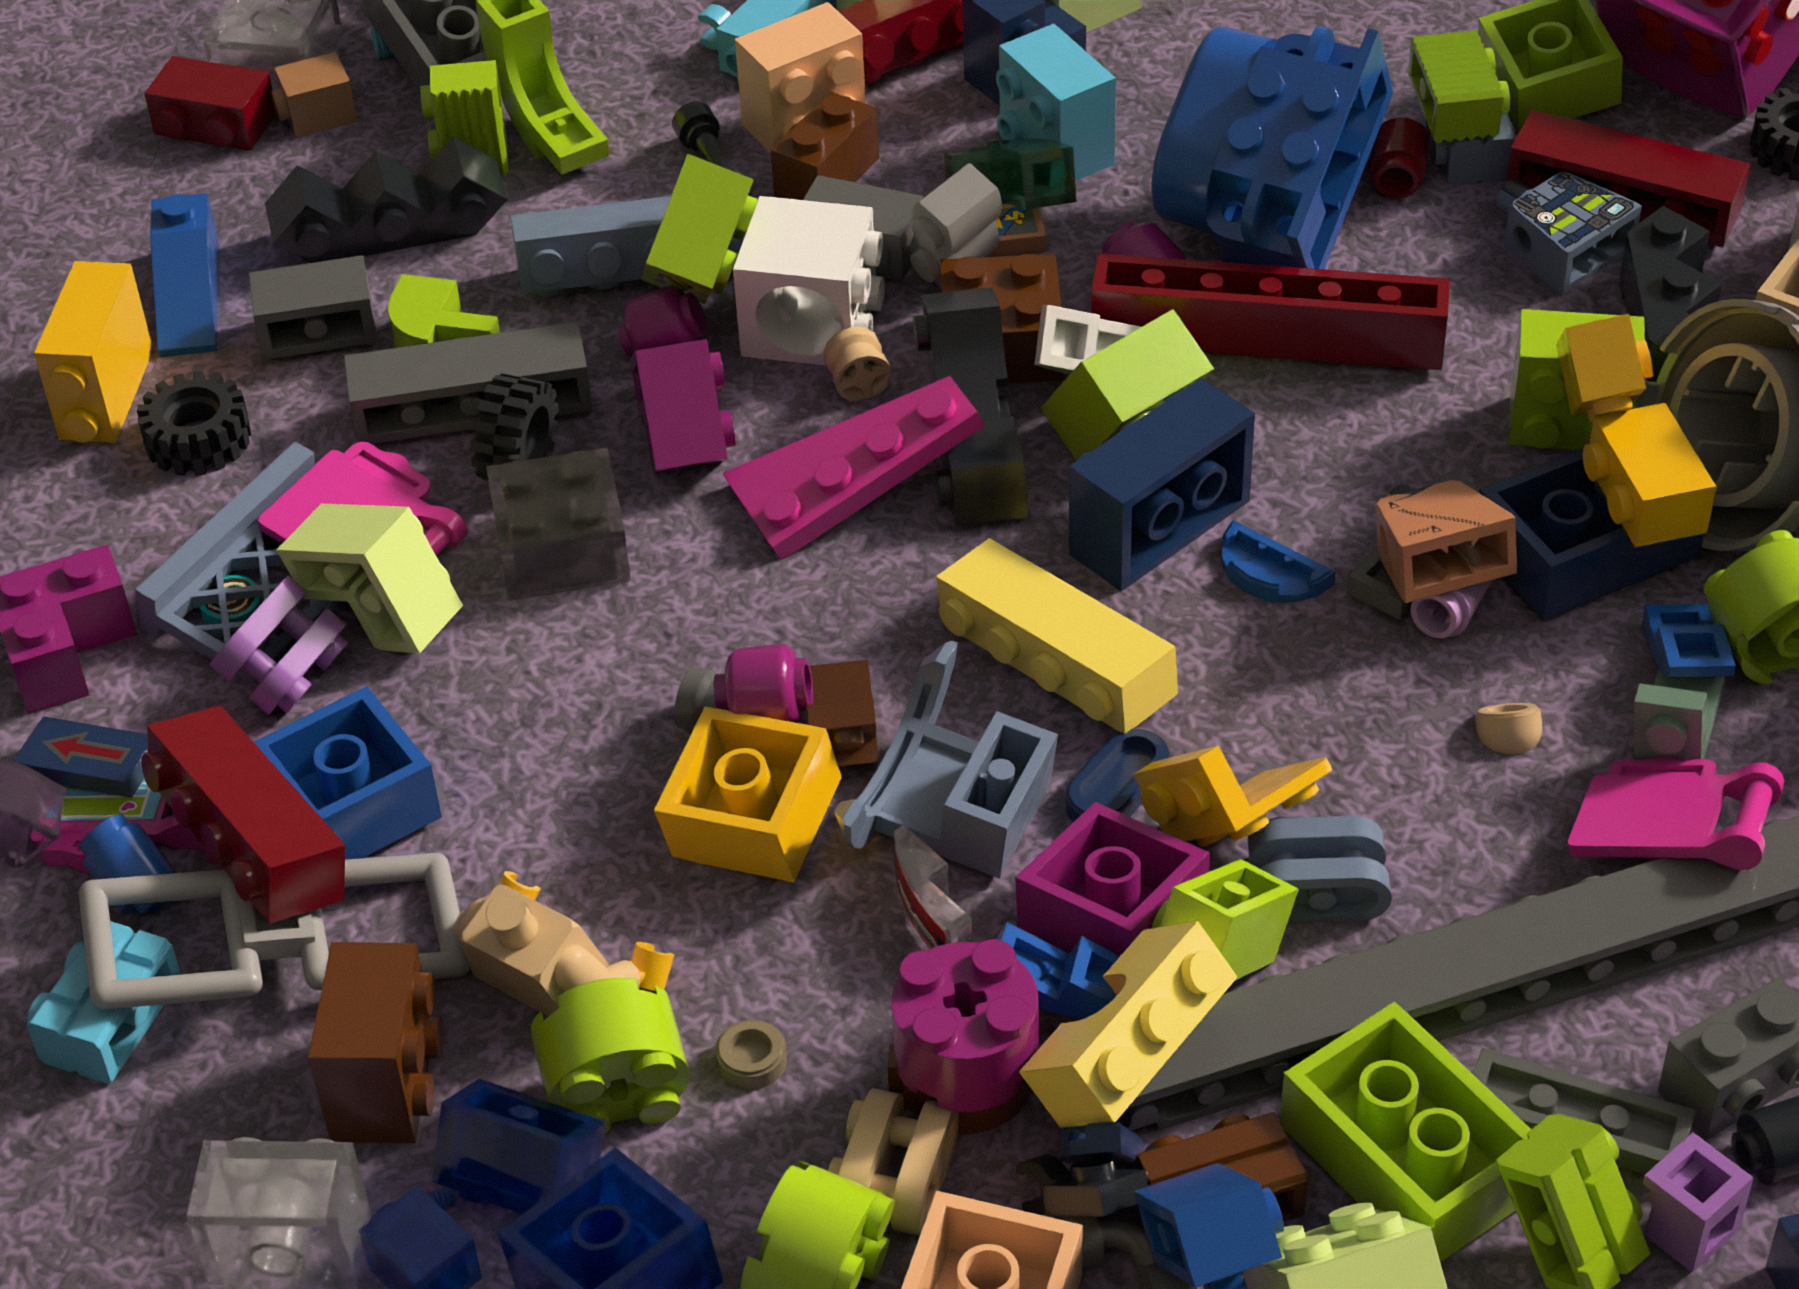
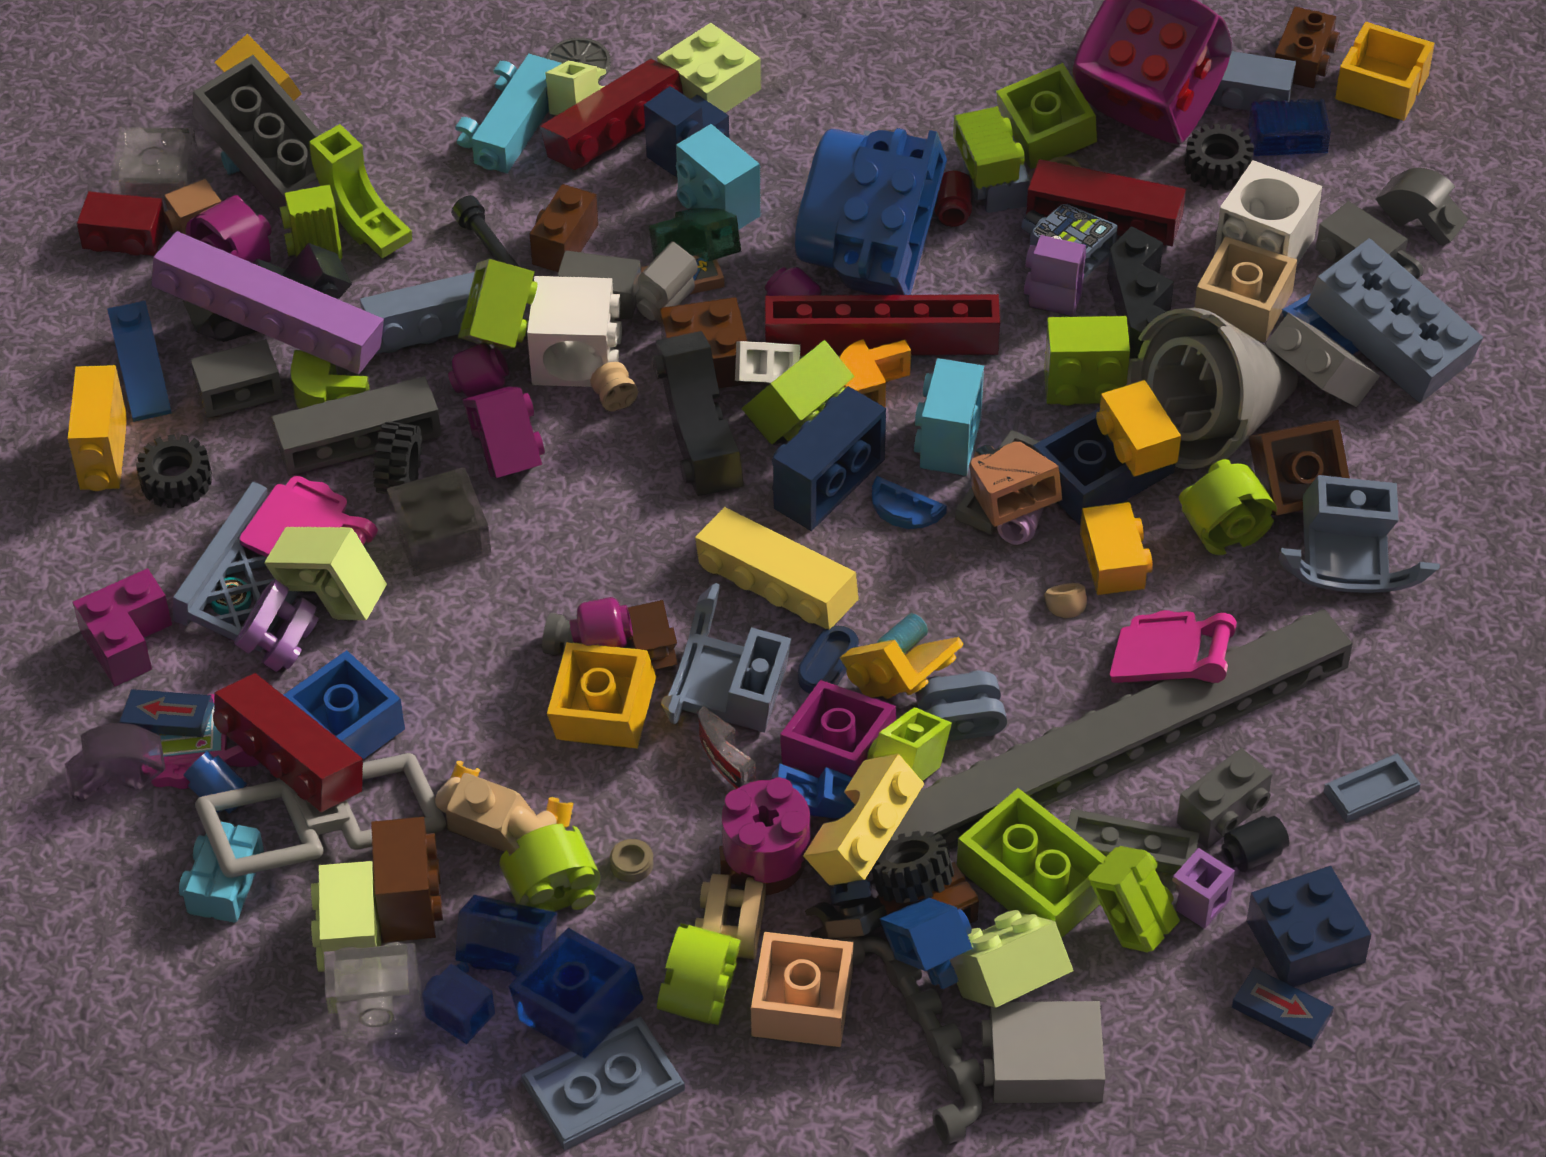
camera: 10 degrees left, 5 degrees up
dark pink wing [722,376,985,560] -> none
light nougat brick [735,2,866,153] -> none
yellow brick [1556,314,1653,423] -> none
bracket [1634,669,1725,760] -> none
blue slope [1642,604,1735,677] -> none
none -> medium lavender brick [152,231,384,375]
none -> magenta brick [186,195,272,263]
none -> yellowish green brick [311,861,382,988]
none -> light orange brick [840,339,911,407]
none -> black tyre [871,831,954,903]
none -> medium azure piece [877,613,928,654]
none -> medium azure brick [914,358,984,476]
none -> medium lavender brick [1024,235,1086,317]
none -> yellow brick [1080,502,1153,595]

